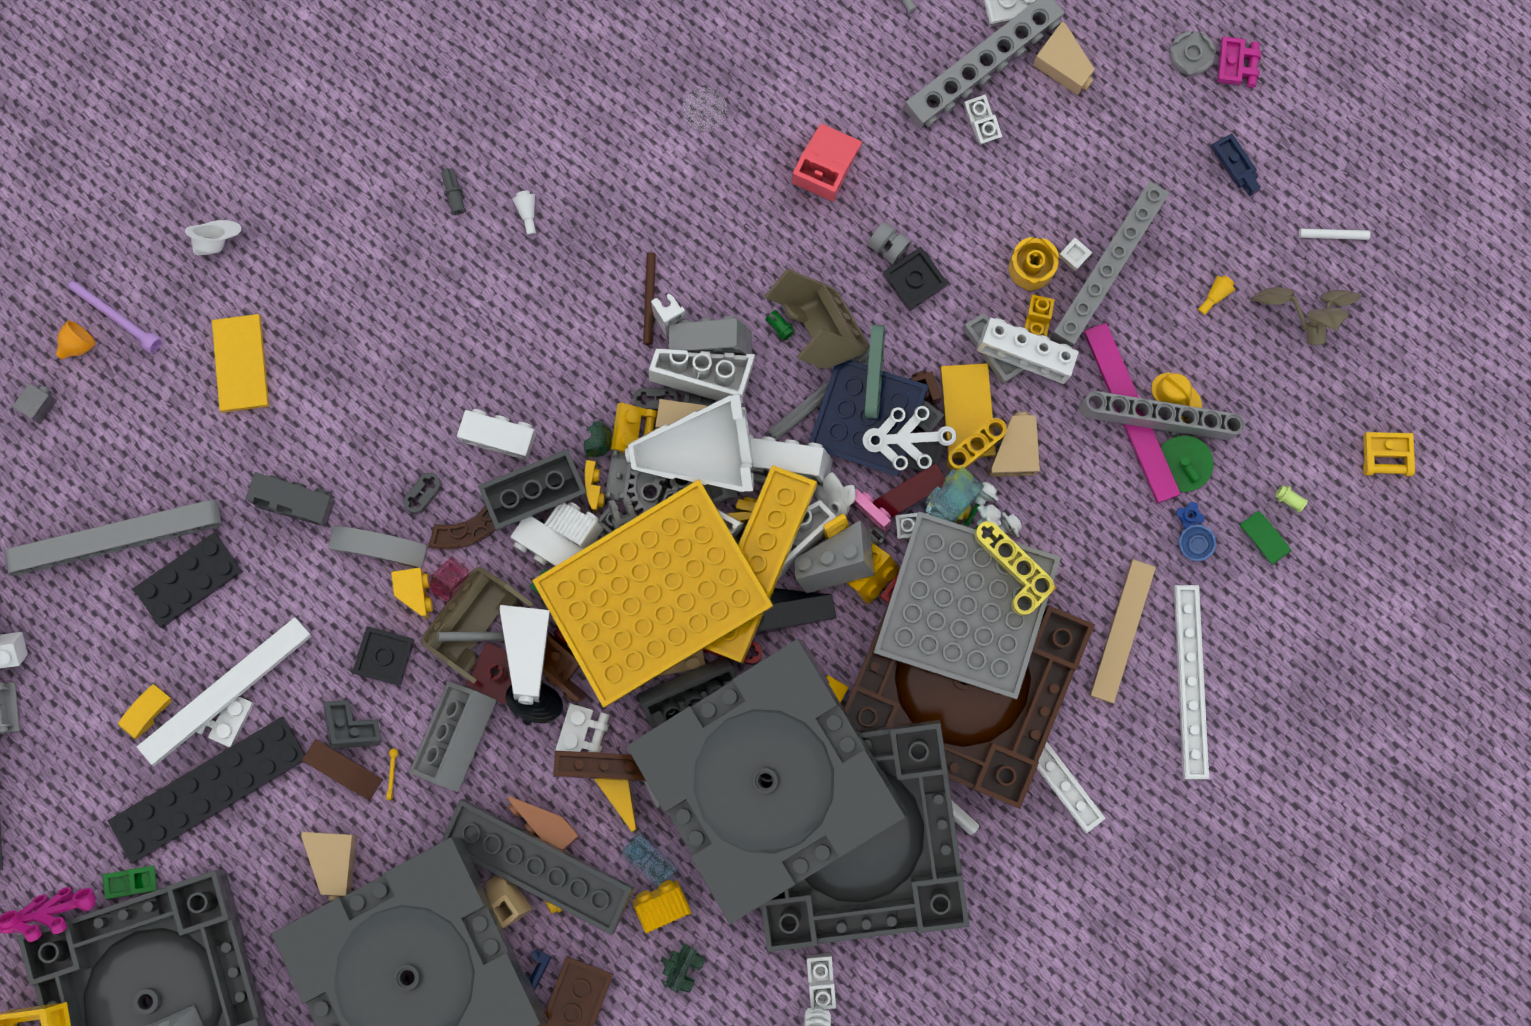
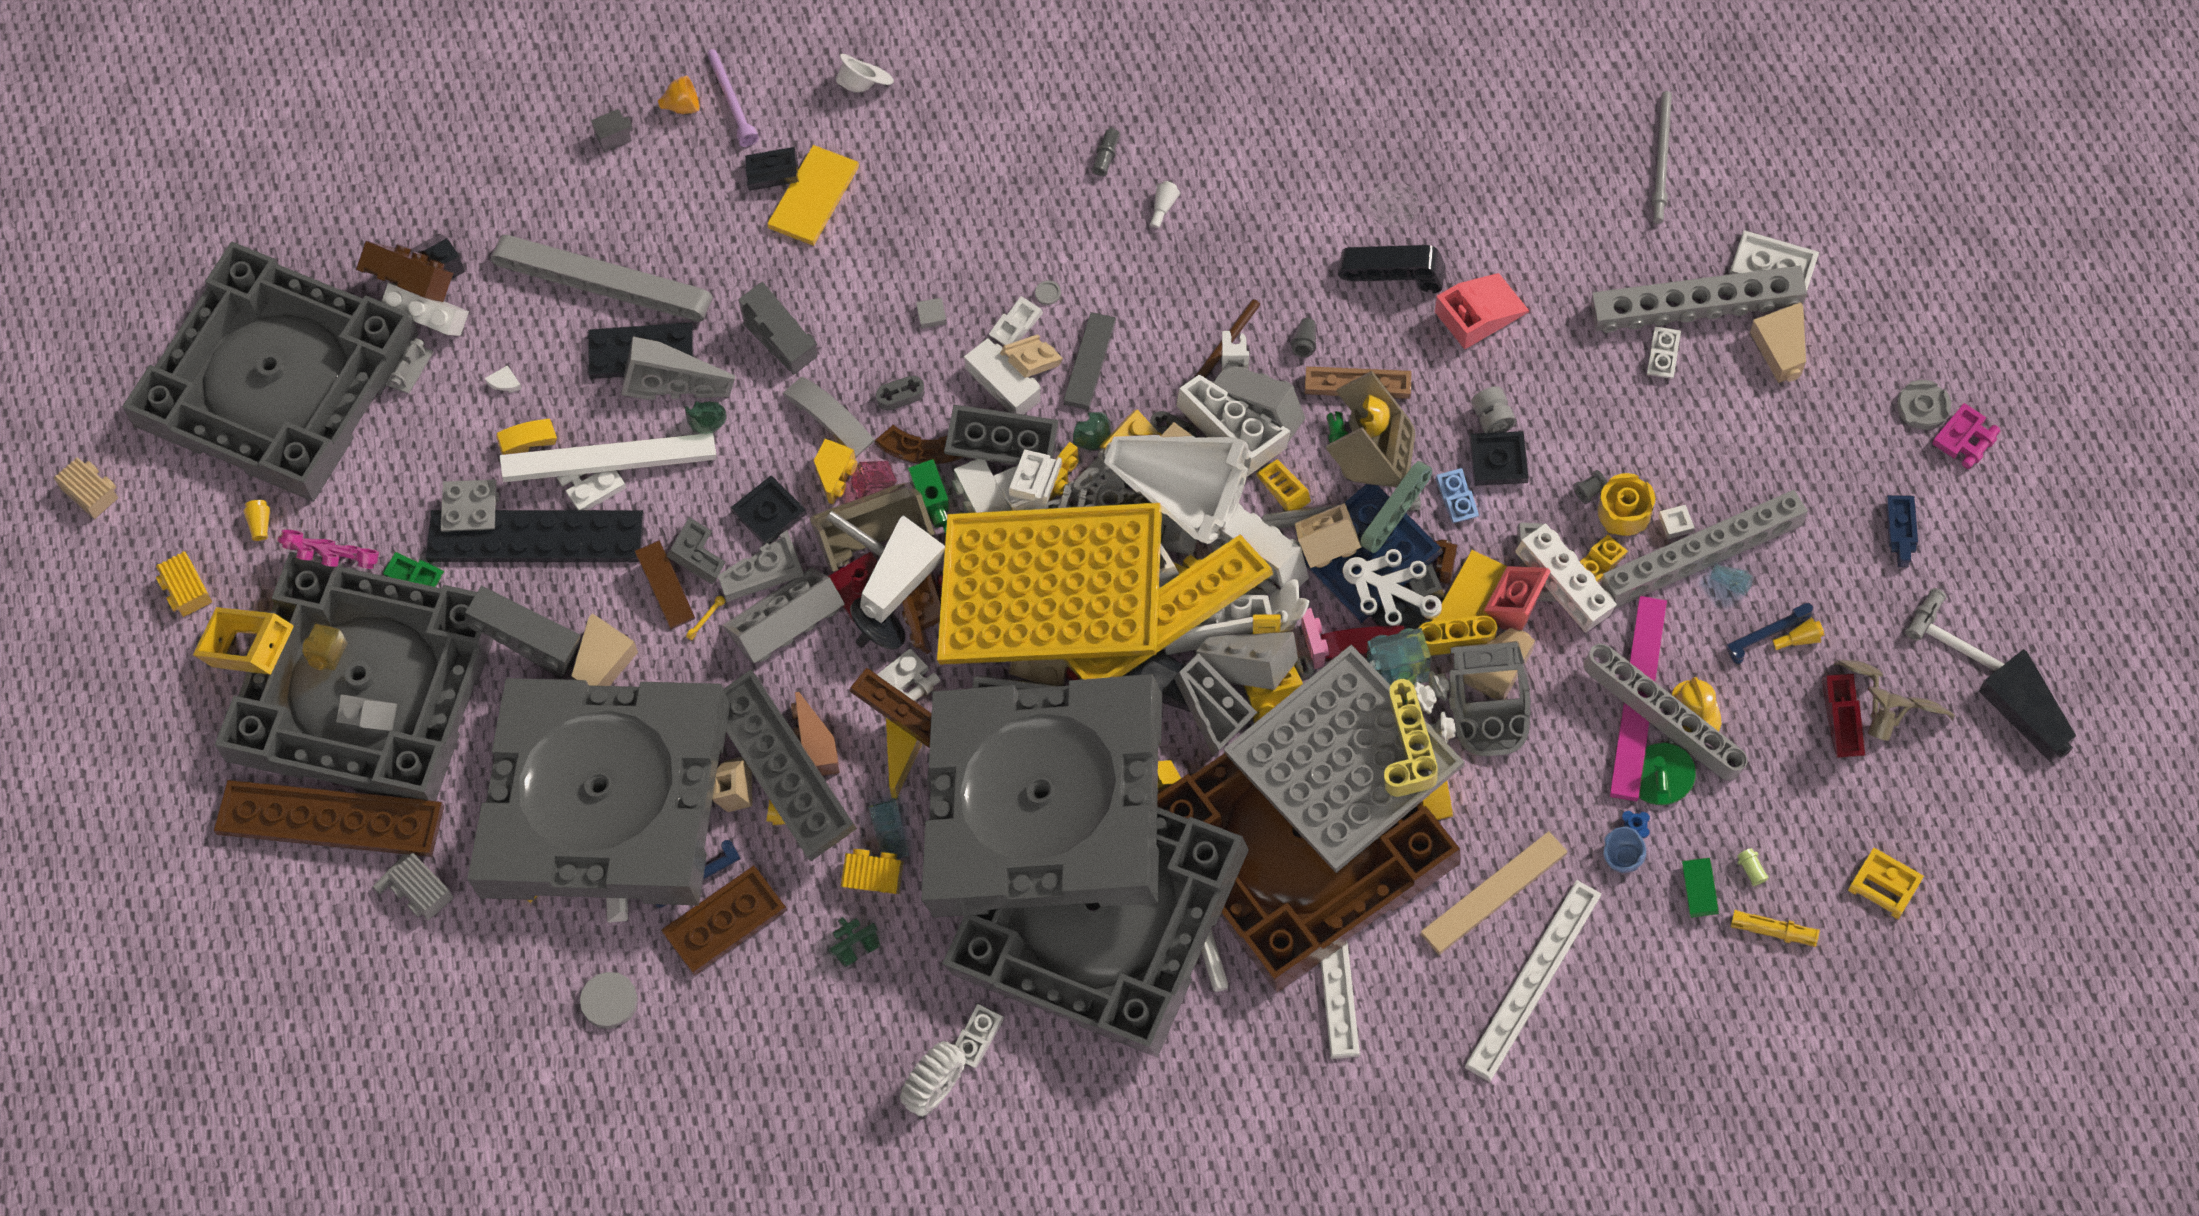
camera: 40 degrees right, 15 degrees down
none -> clear yellow brick [302,624,348,671]
none -> light grey hinge [441,479,499,531]
none -> dark grey wedge [465,585,580,679]
none -> white tile [485,366,522,392]
none -> light grey wedge [621,337,735,400]
none -> clear green hair [685,401,727,435]
none -> light grey wing [718,530,804,602]
none -> black plate [745,147,799,191]
none -> green torso [908,459,949,528]
none -> light grey tile [916,298,947,329]
none -> white slope [989,296,1043,345]
none -> tan plate [1000,334,1063,378]
none -> white plate [1009,449,1062,504]
none -> light grey piece [1035,281,1061,305]
none -> dark grey tile [1064,312,1116,410]
none -> light grey wedge [1174,653,1257,755]
none -> yellow slope [1256,459,1311,511]
none -> dark grey cone [1291,318,1316,358]
none -> tan slope [1295,503,1361,568]
none -> medium nougat plate [1305,366,1412,399]
none -> black beam [1338,245,1446,293]
none -> yellow hair [1360,395,1390,438]
none -> light blue slope [1435,468,1479,524]
none -> dark grey slope [1449,641,1531,756]
none -> coral slope [1484,566,1551,630]
none -> dark grey bush [1573,470,1607,504]
none -> clear light blue cone [1710,564,1754,596]
none -> dark blue hinge [1726,603,1813,664]
none -> yellow pin [1730,909,1820,948]
none -> dark red slope [1822,674,1865,758]
none -> light grey pin [1905,588,1947,641]
none -> black slope [1979,649,2076,762]

